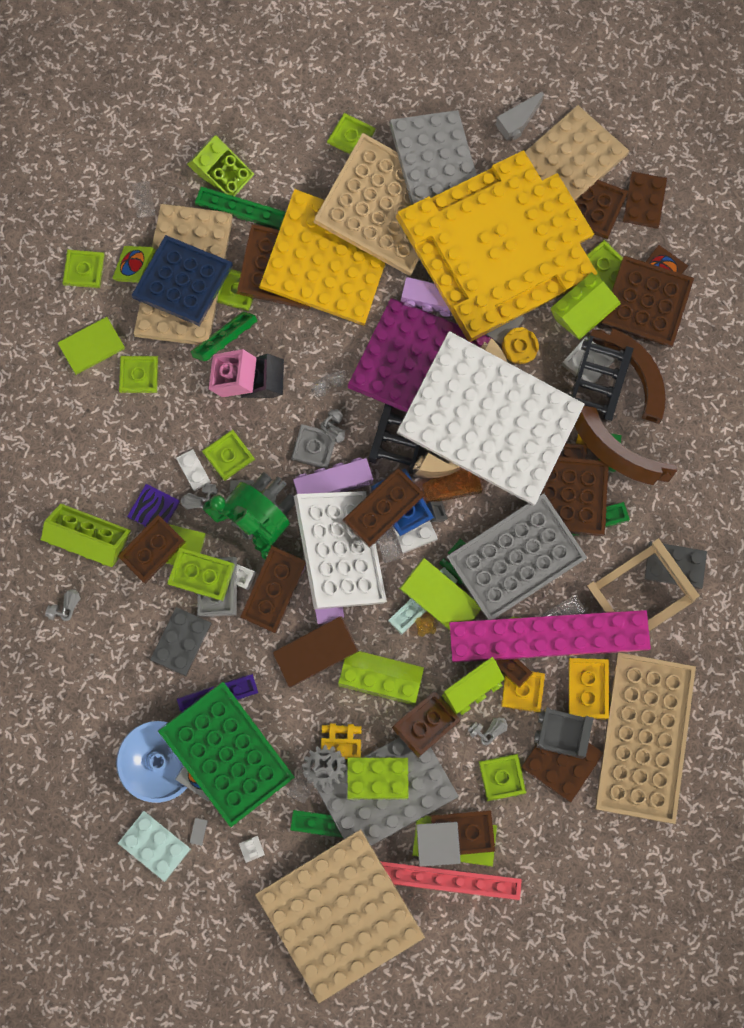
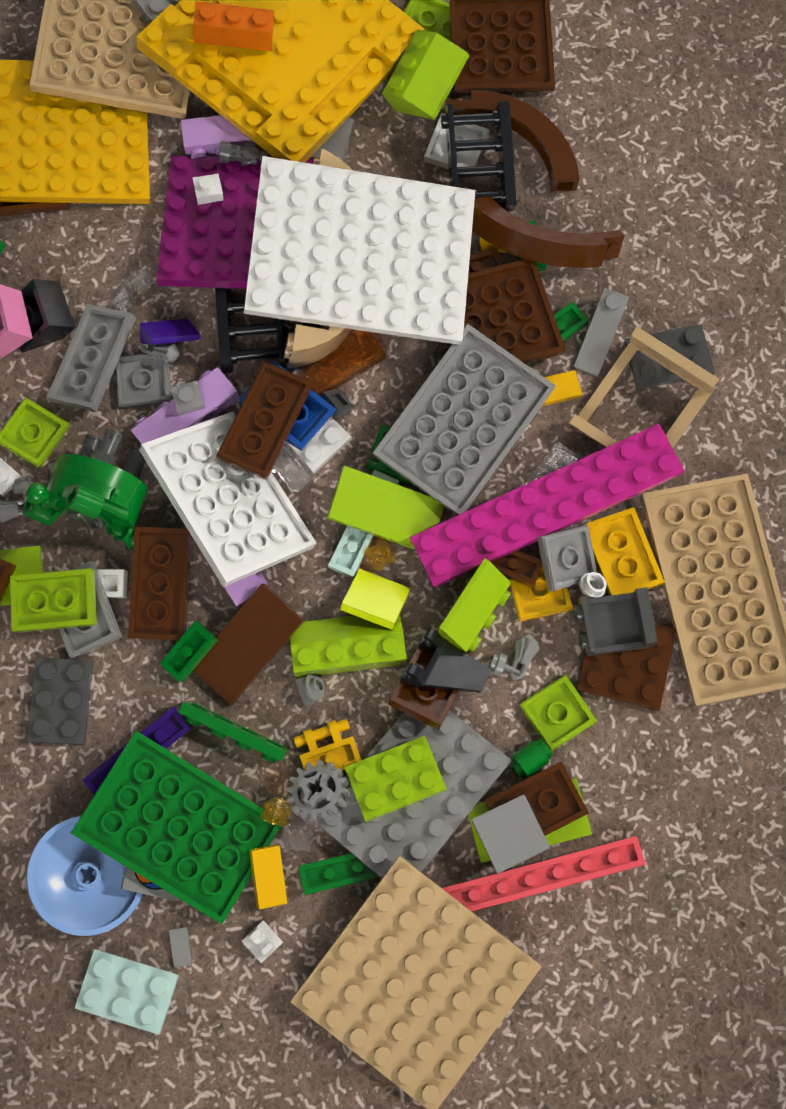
camera: 20 degrees left, 0 degrees up
yellow tile [502,327,539,365] -> none
none -> light grey plate [47,304,136,412]
none -> dark purple slope [139,319,201,345]
none -> green plate [160,621,218,682]
none -> light grey plate [170,380,205,416]
none -> green plate [178,700,290,763]
none -> orange brick [193,1,274,51]
none -> white plate [193,174,224,205]
none -> dark grey piece [219,141,269,167]
none -> yellow tile [249,844,287,910]
none -> clear yellow plate [260,798,292,826]
none -> light grey plate [295,674,325,707]
none -> neon yellow tile [340,569,411,630]
none -> black flag [401,628,492,693]
none -> green brick [509,738,553,779]
none -> light grey tile [537,524,598,591]
none -> yellow tile [542,370,583,406]
none -> light grey slope [573,288,629,377]
none -> white plate [579,572,607,598]

